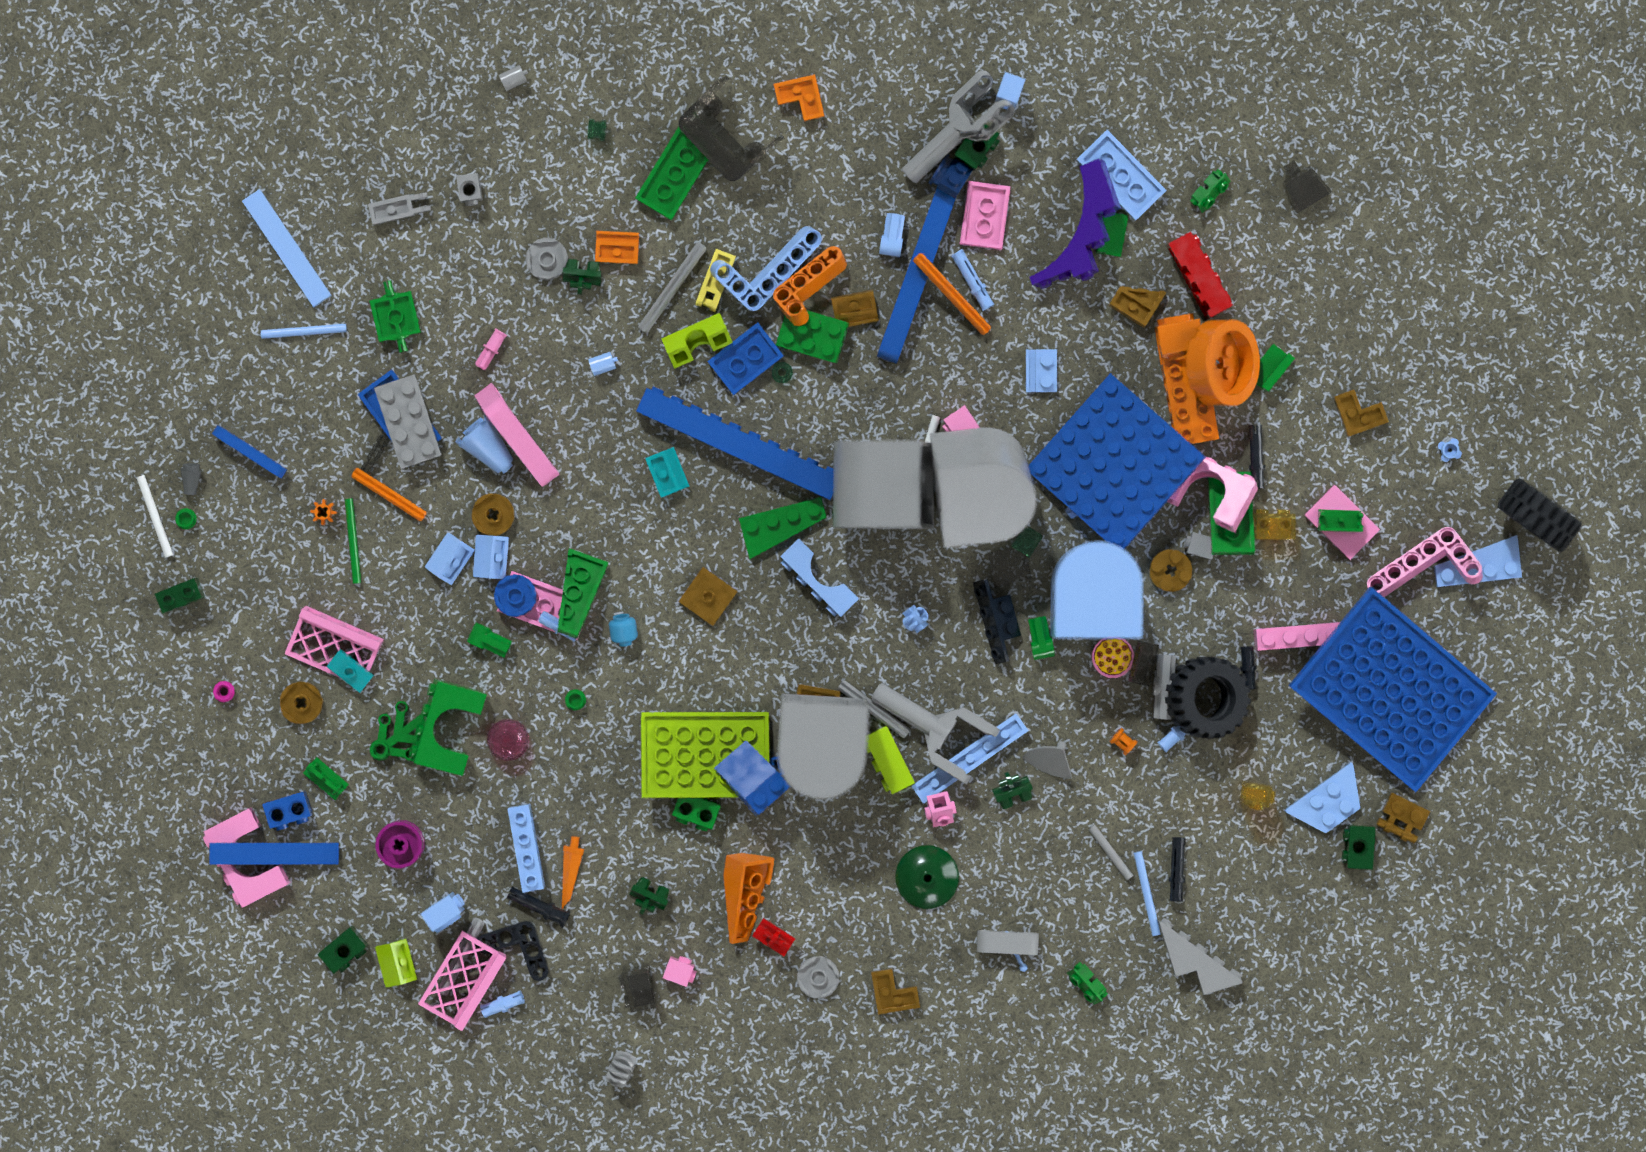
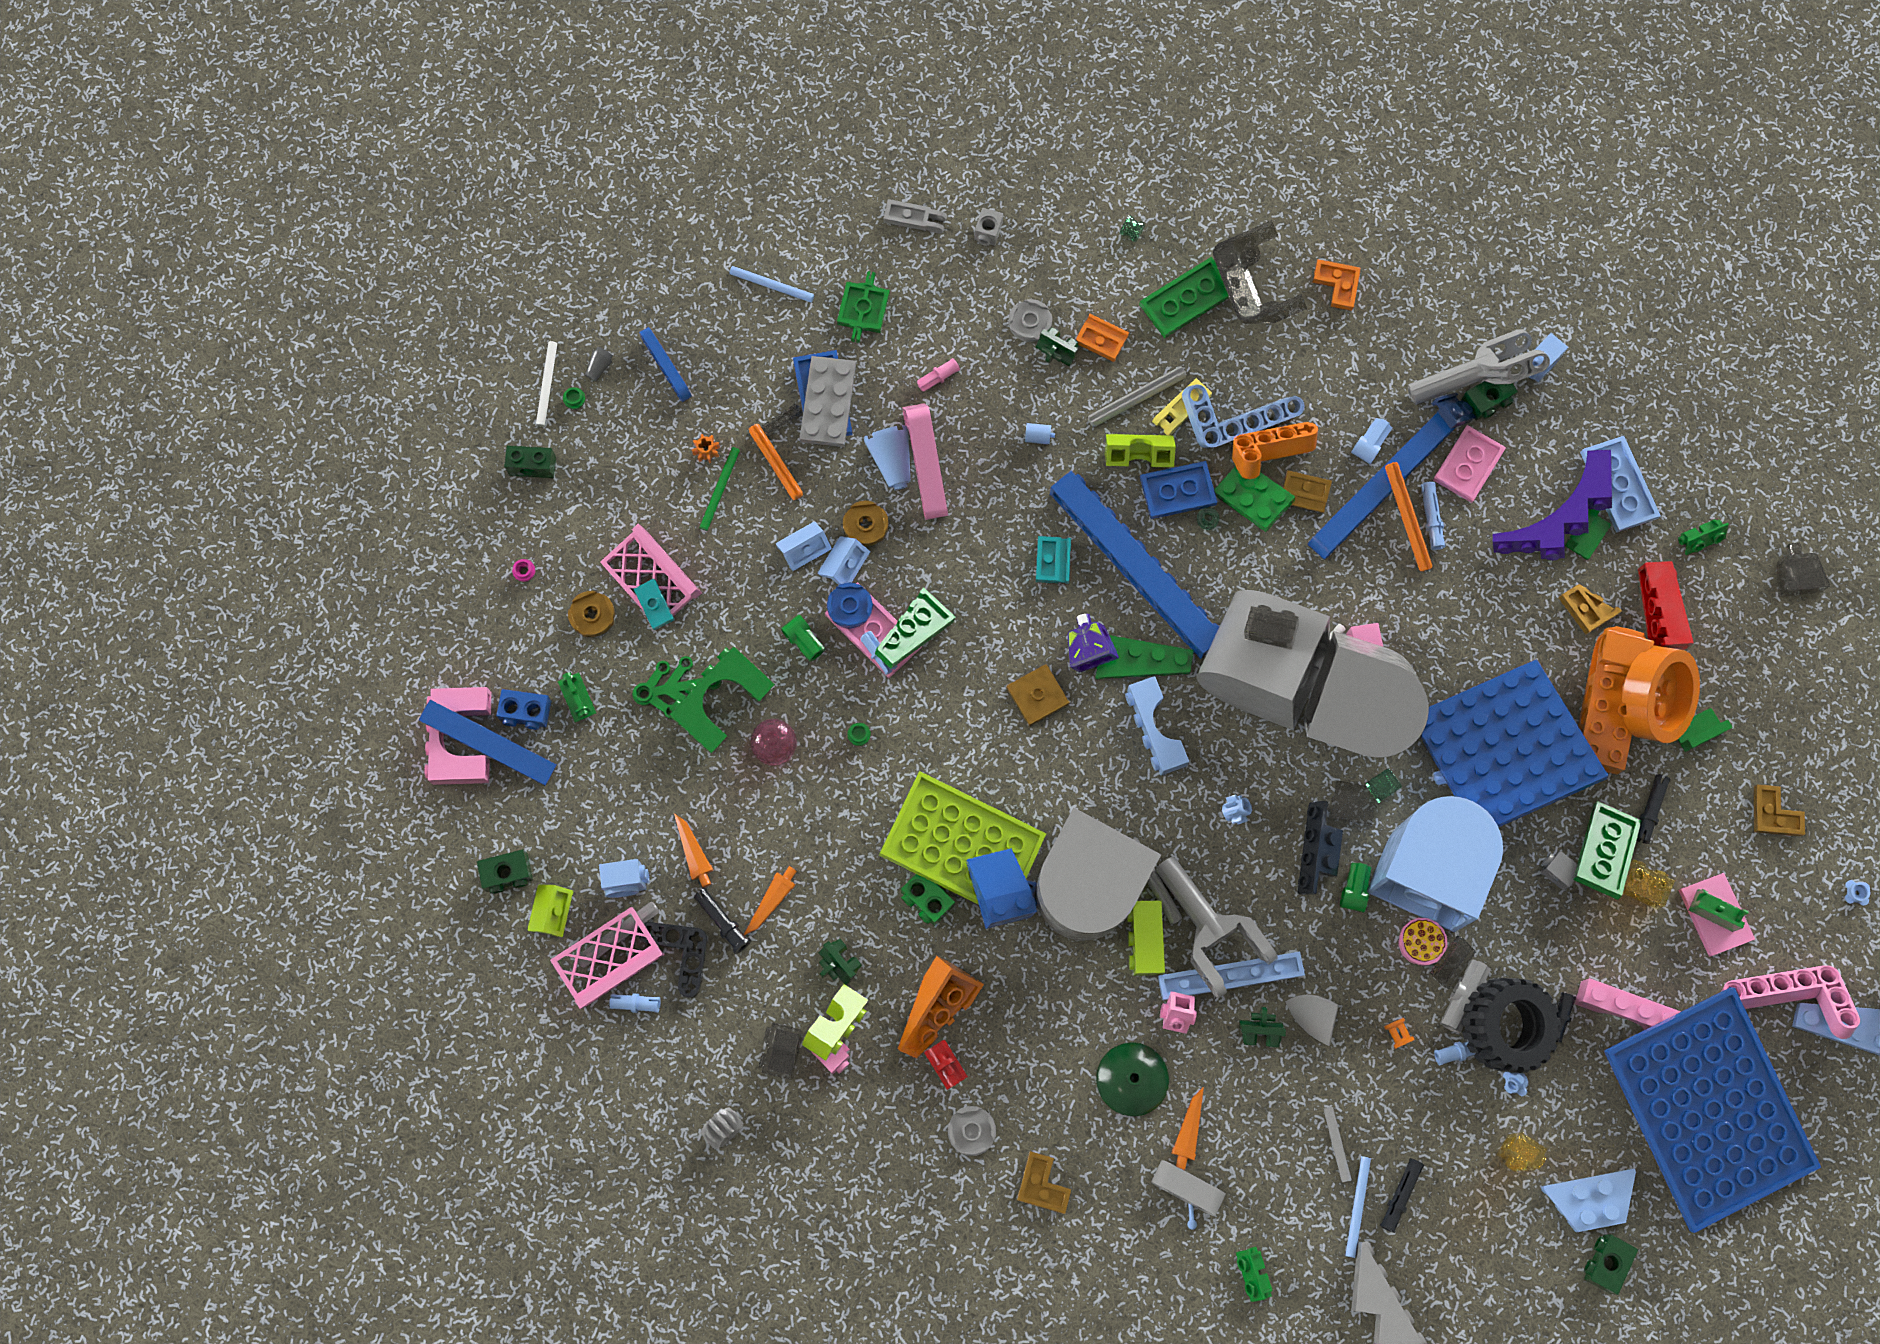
camera: 25 degrees right, 15 degrees down
light blue tile [242,189,332,307] -> none
magenta wheel [375,820,425,868] -> none
light grey piece [499,65,528,91] -> none
light blue brick [508,803,545,893] -> none
dark azure head [608,614,638,647] -> none
light blue plate [1026,349,1057,392] -> none
pearl gold plate [1149,549,1192,592] -> none
bright pink arch [1167,457,1258,533] -> none
pearl gold plate [1376,792,1430,844] -> none
none -> orange bar [674,814,713,888]
none -> arch [802,984,868,1061]
none -> dark purple torso [1068,614,1119,673]
none -> orange bar [1172,1087,1204,1170]
none -> clear smoke brick [1244,605,1299,650]
none -> light blue plate [1503,1072,1528,1096]

